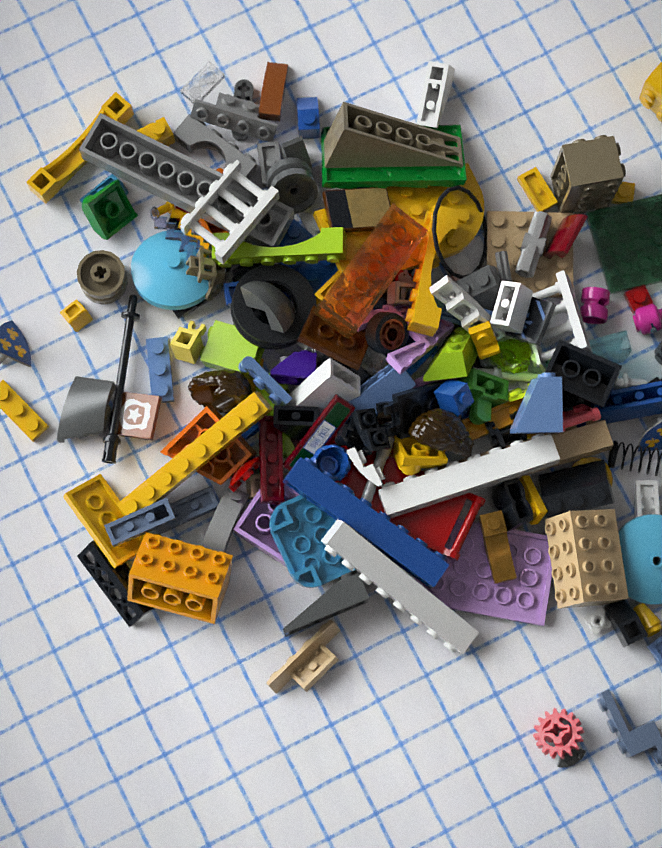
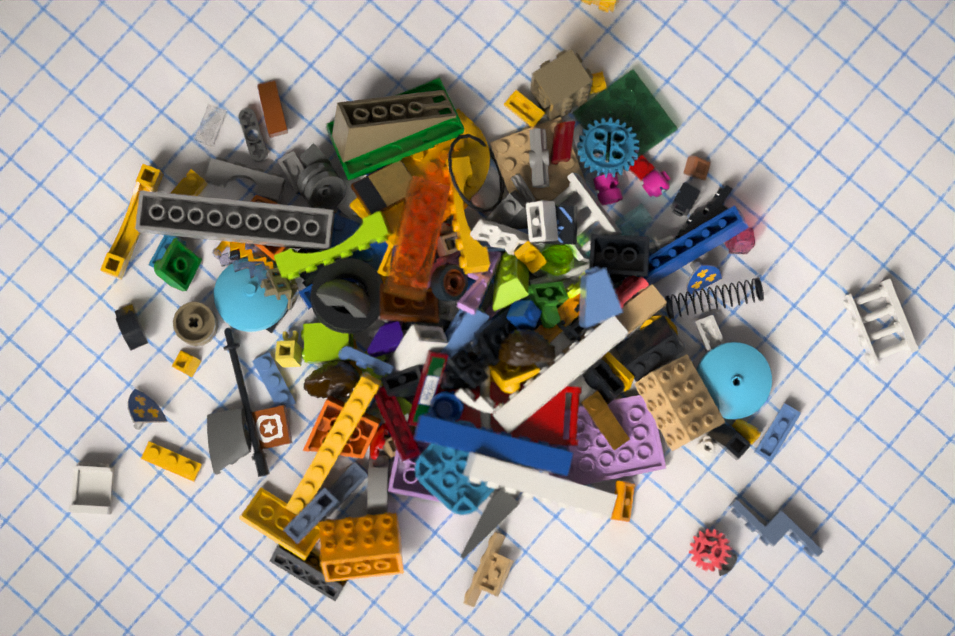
camera: 20 degrees left, 5 degrees up
white fence [180,160,279,264] -> none
light grey bracket [190,92,278,142] -> none
blue slope [296,97,320,139] -> none
white slope [416,61,455,128] -> none
none -> black brick [115,304,148,351]
none -> dark azure gear [577,118,640,178]
none -> light orange brick [611,481,635,522]

